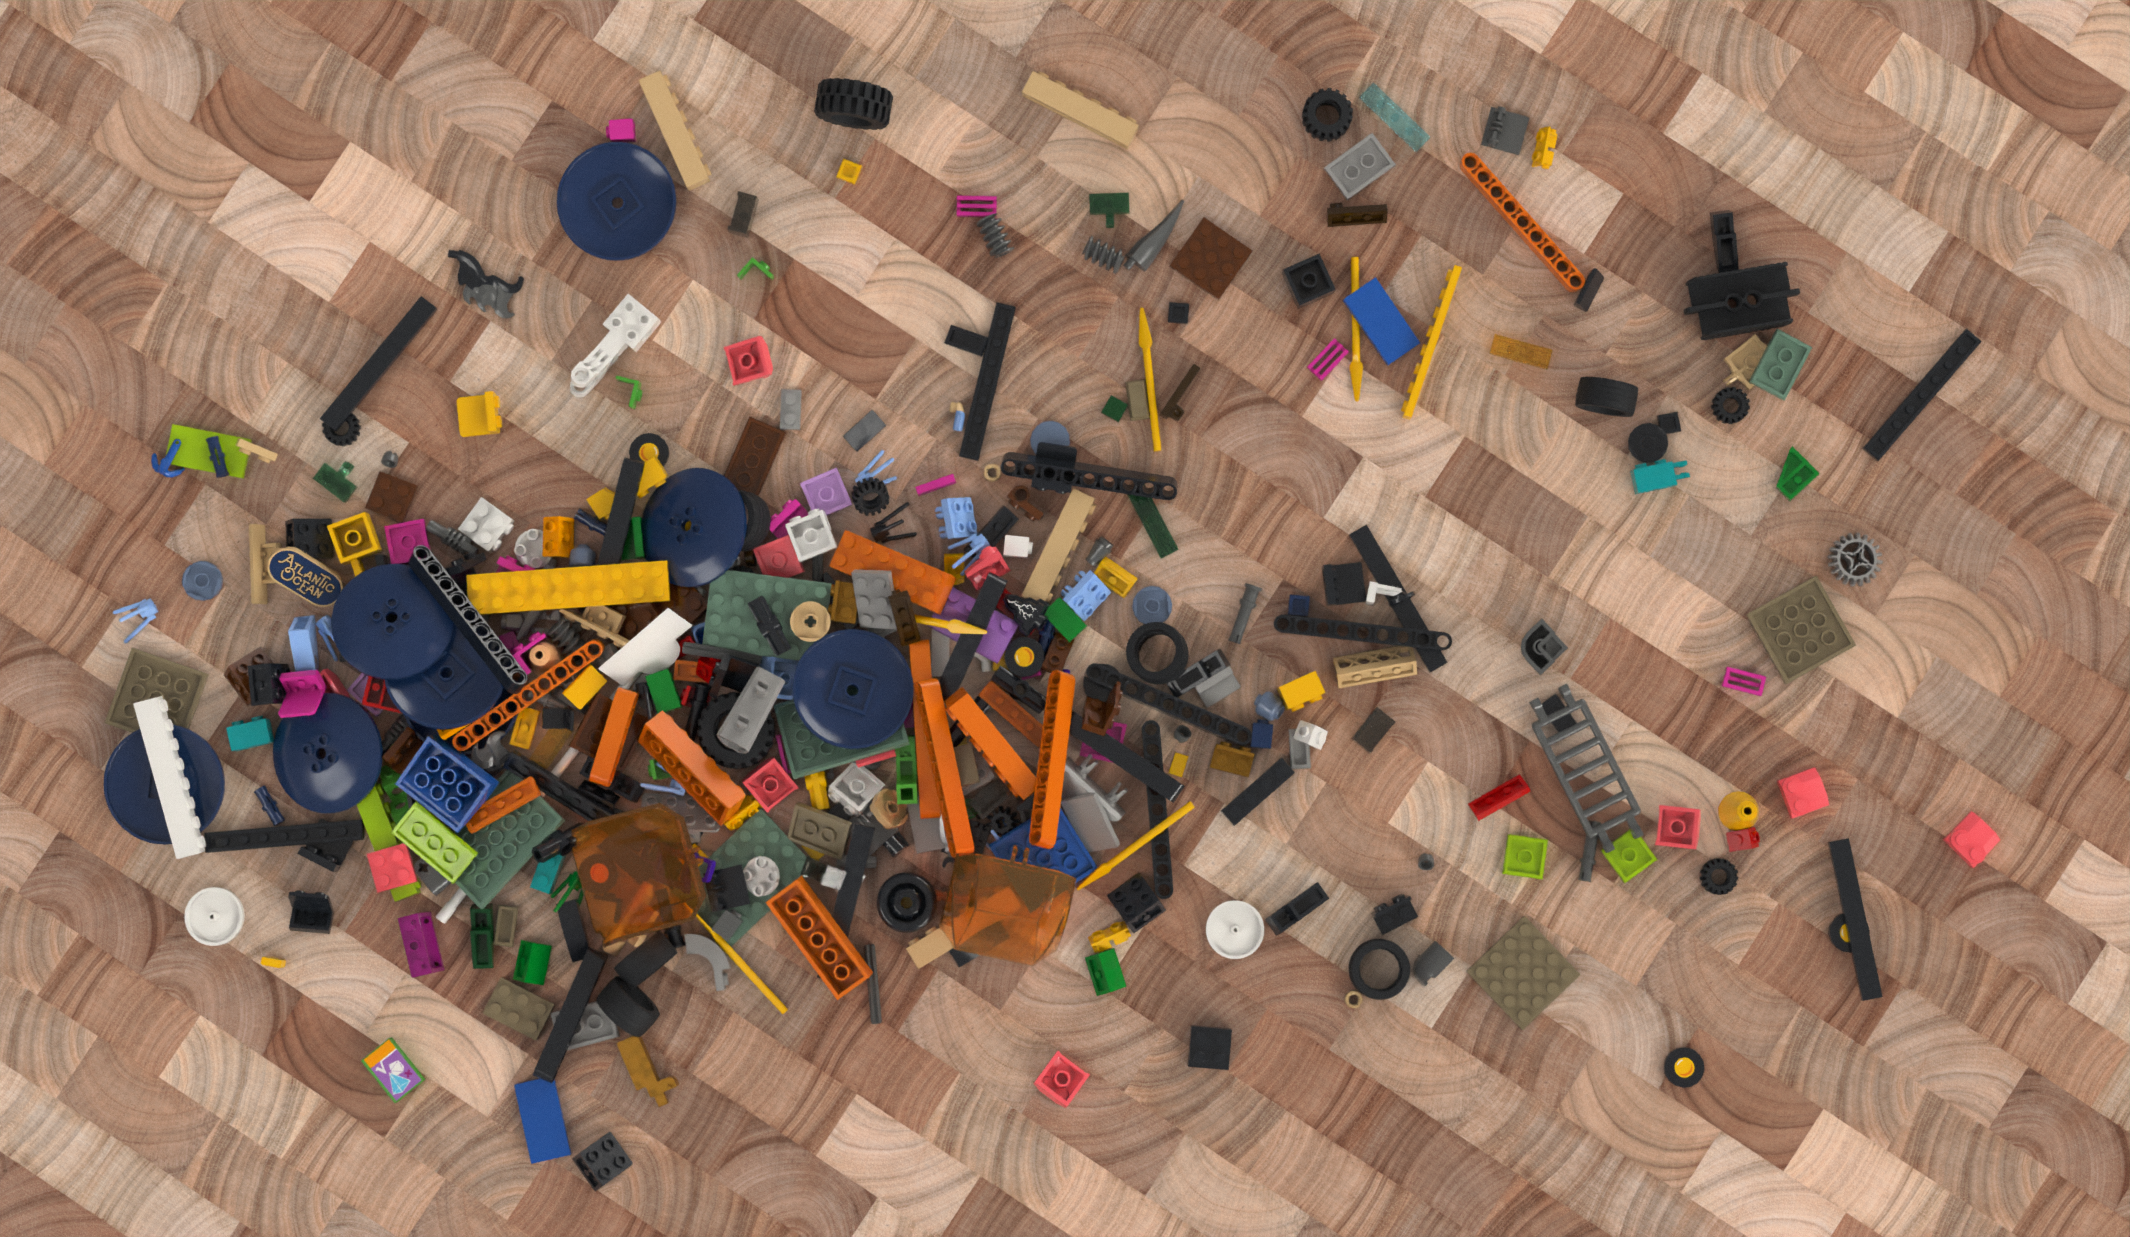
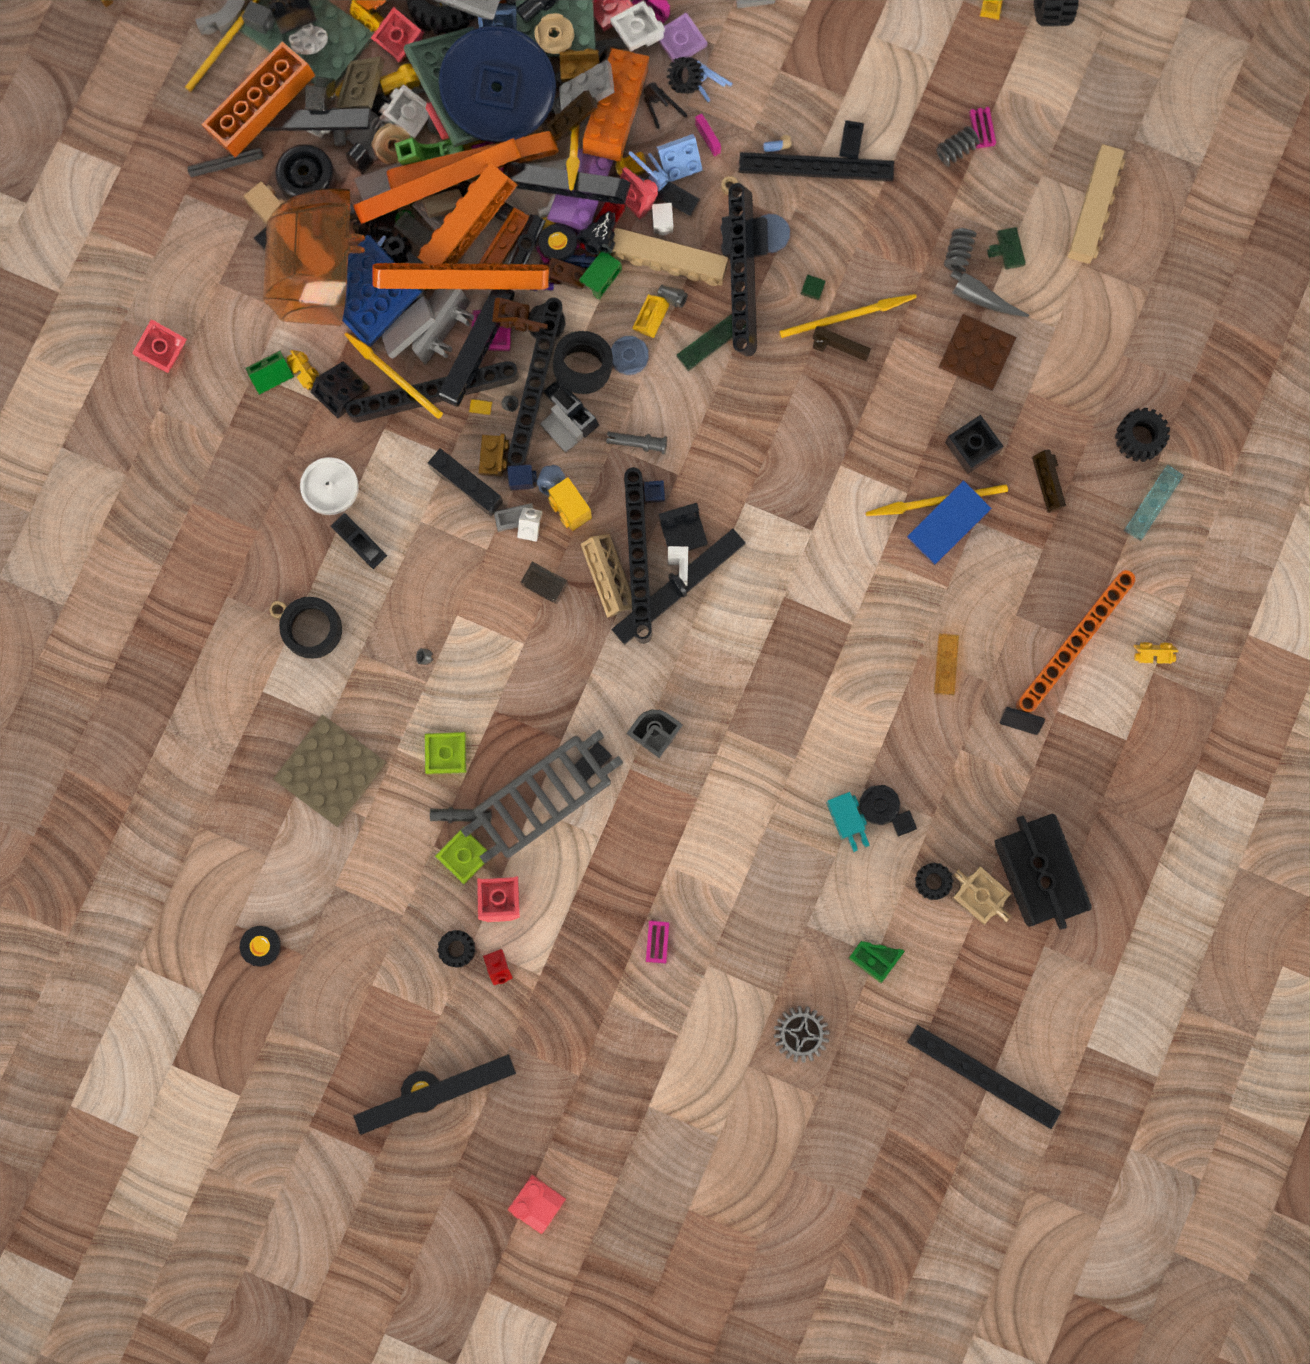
camera: 80 degrees right, 5 degrees down
slope [843,410,886,452] -> none
reddish brown plate [1007,485,1044,522] -> none
light blue plate [1061,570,1111,621] -> none
dark tan tile [1125,379,1150,421] -> none
black tile [1168,302,1189,324] -> none
black brick [1188,1025,1232,1070] -> none
dark pink tile [1307,338,1349,381] -> none
light grey plate [1324,133,1396,200] -> none
black bracket [1371,894,1418,935] -> none
yellow plate [1401,265,1462,420] -> none
dark grey brick [1413,941,1454,987] -> none
red plate [1468,774,1531,821] -> none
dark grey hinge [1481,106,1530,155] -> none
black tyre [1575,377,1638,417] -> none
black slope [1710,210,1739,273] -> none
yellow cone [1718,791,1759,831] -> none
dark tan plate [1746,575,1856,684] -> none
sand green tile [1749,329,1812,401] -> none
coral slope [1777,767,1829,819] -> none

